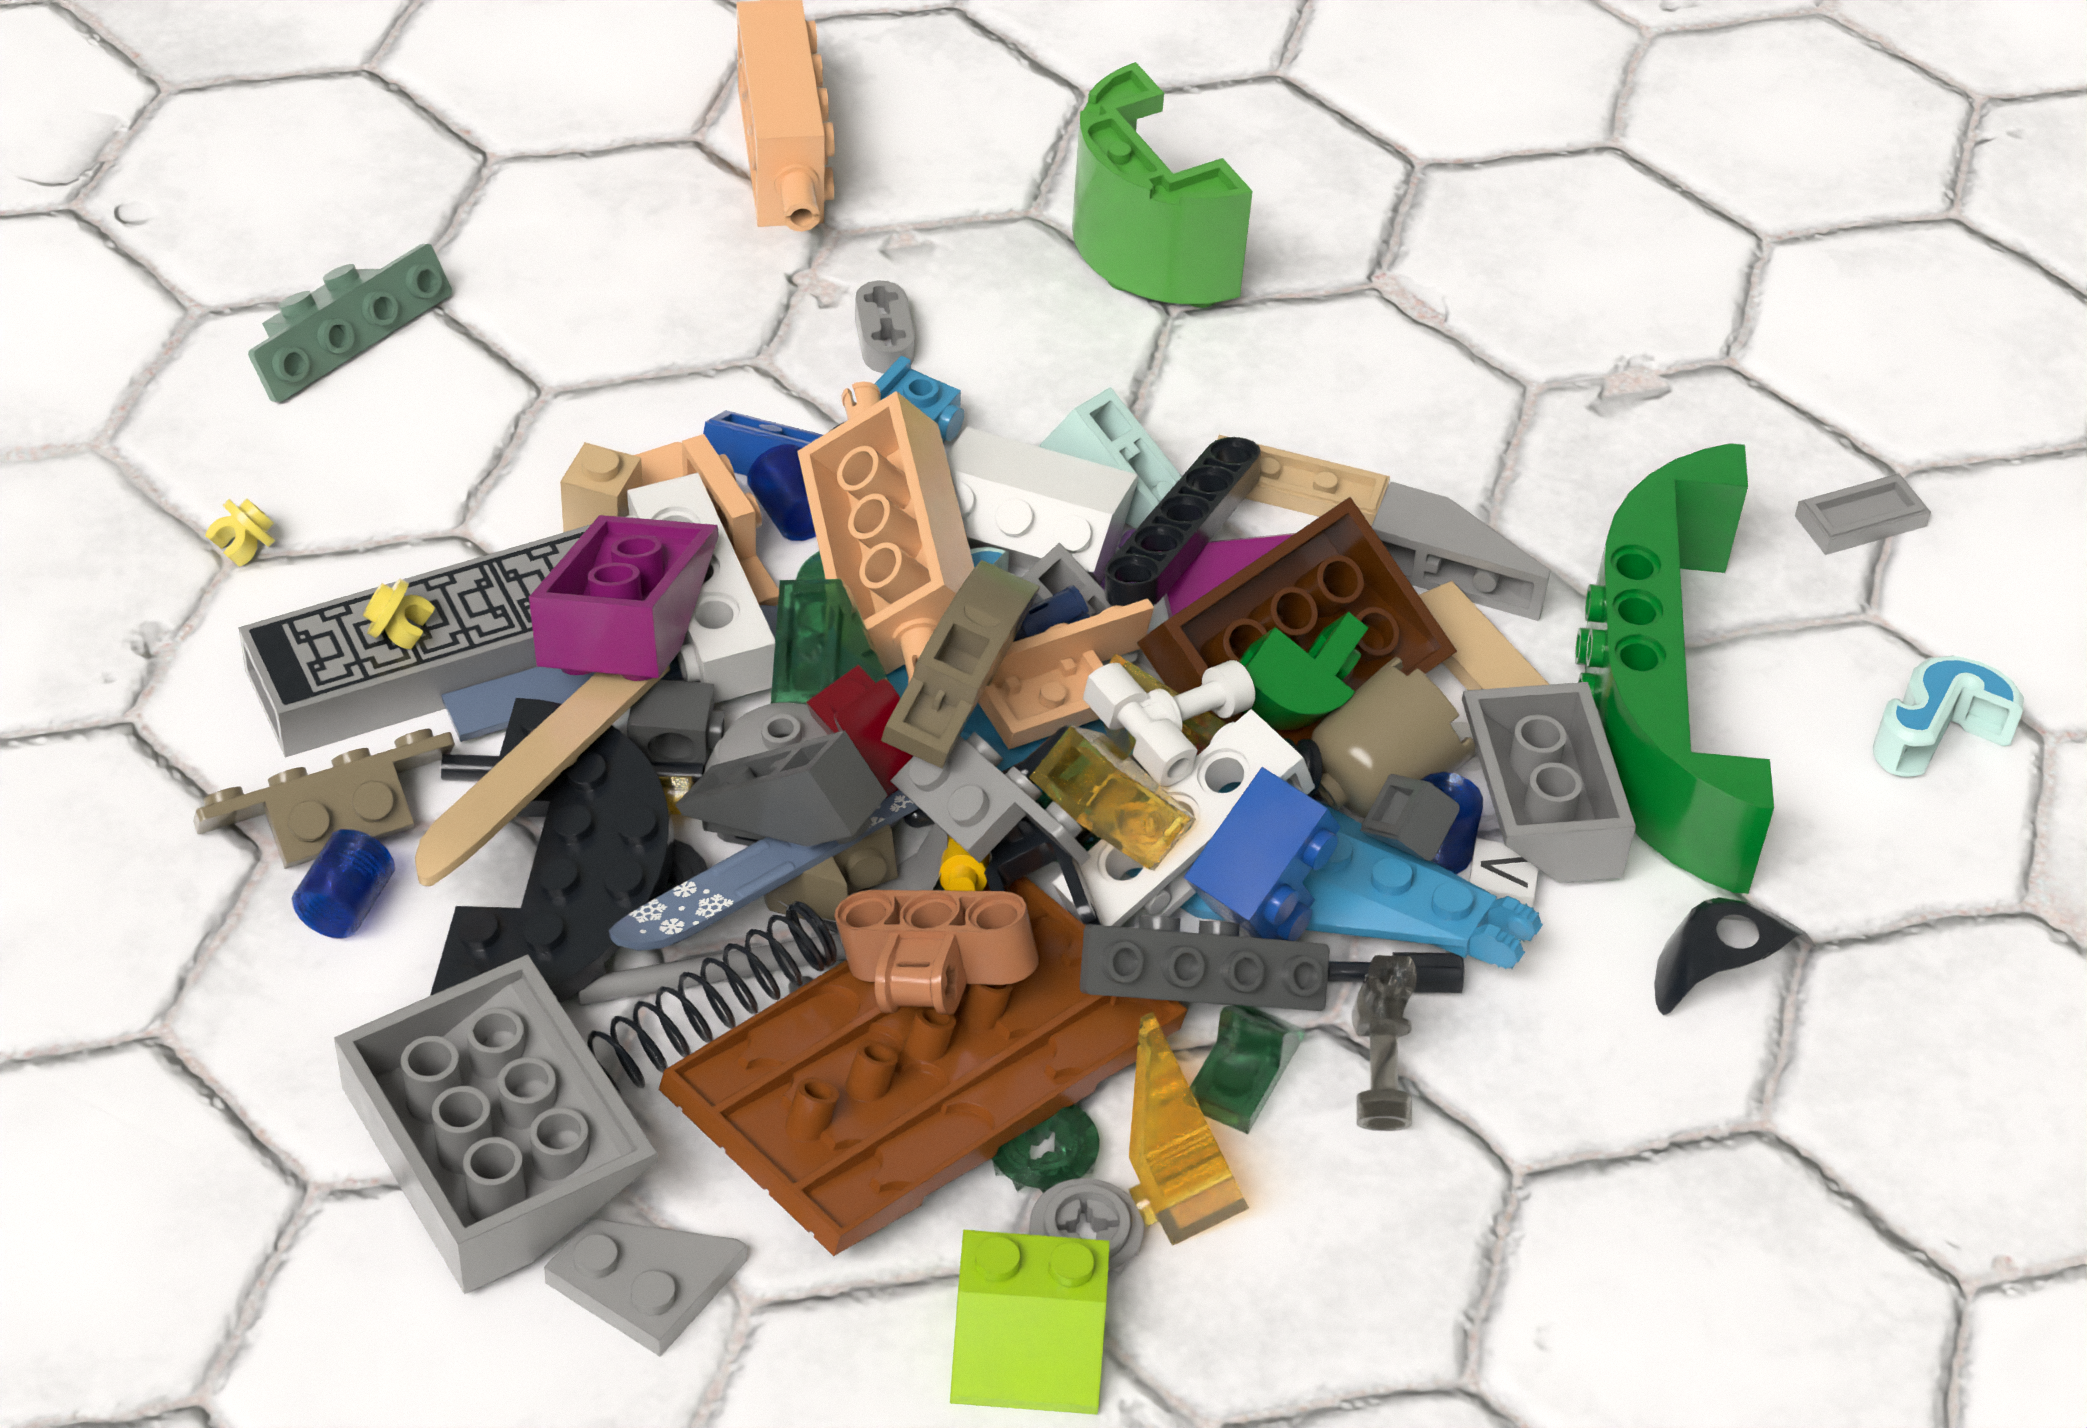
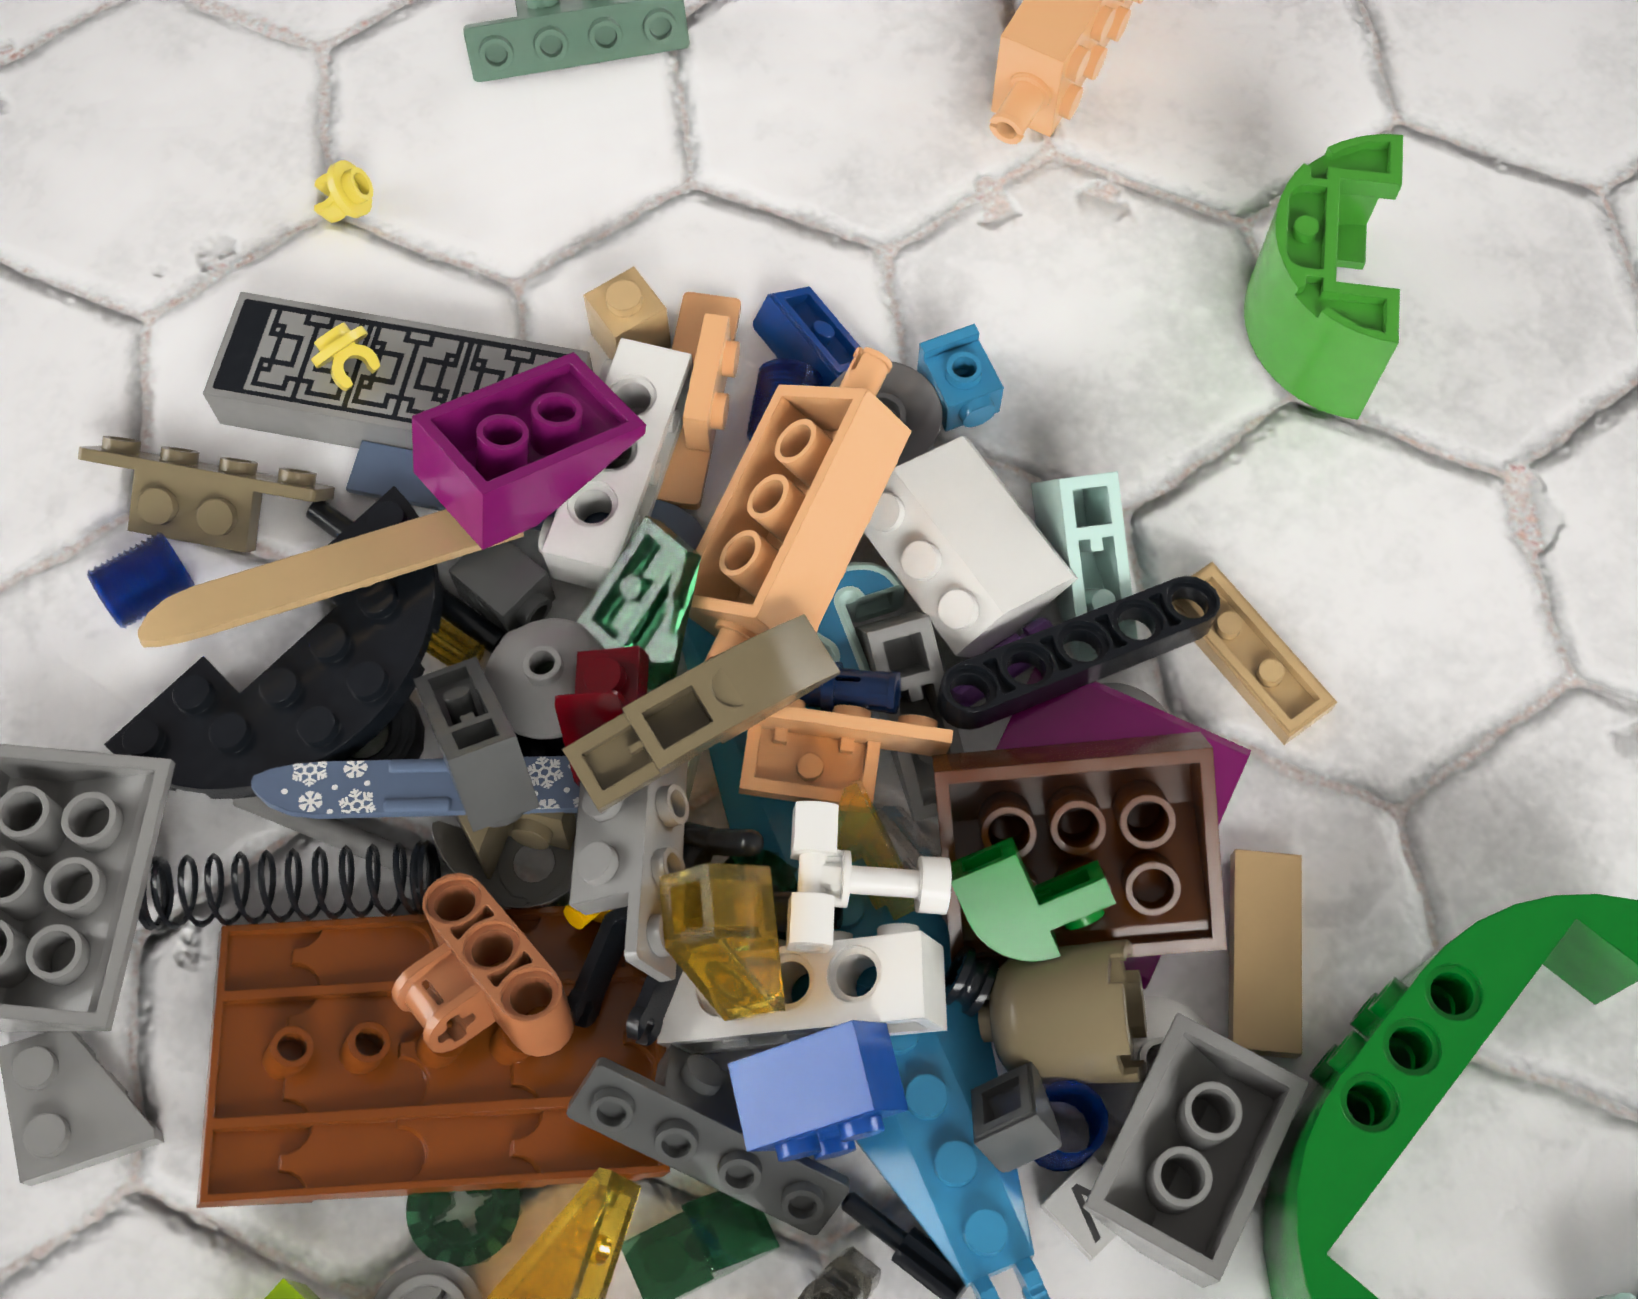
camera: 40 degrees right, 20 degrees up
light grey beam [855,280,915,374] -> none
light grey slope [1371,482,1551,621] -> none

